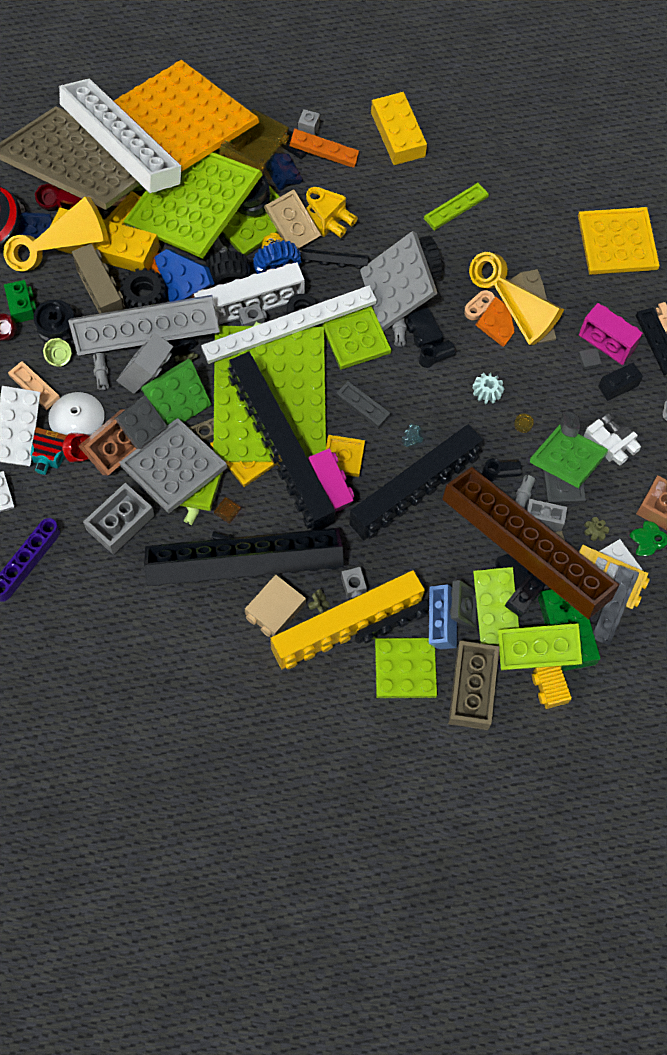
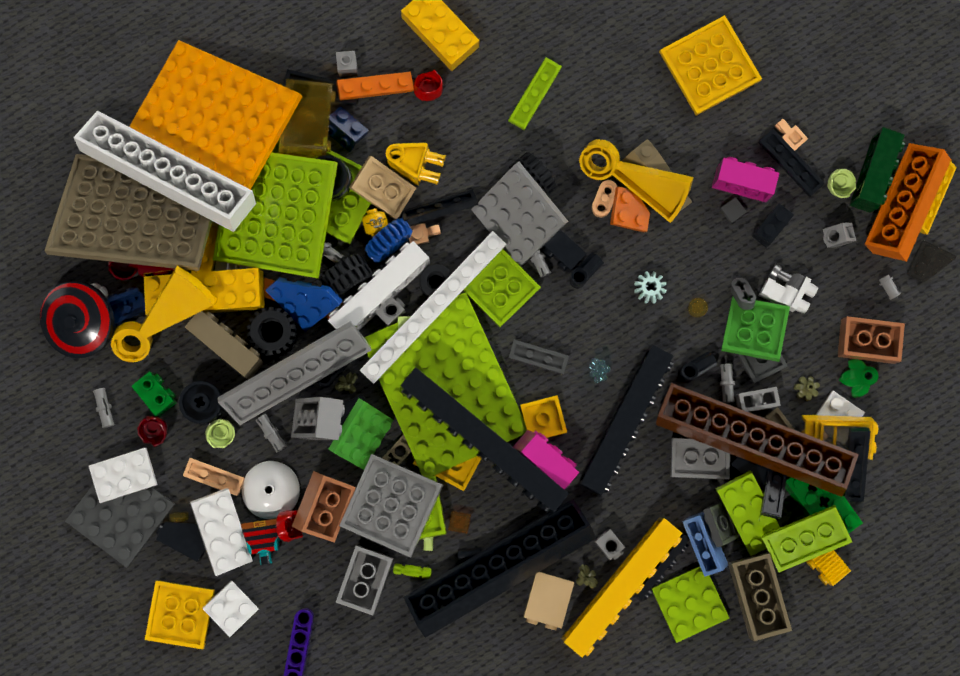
camera: 25 degrees left, 15 degrees up
dark grey plate [114,396,167,449] -> none
none -> lime axle [393,563,432,579]
none -> light nougat plate [409,223,441,245]
none -> red hair [413,70,443,101]
none -> light grey plate [670,438,730,479]

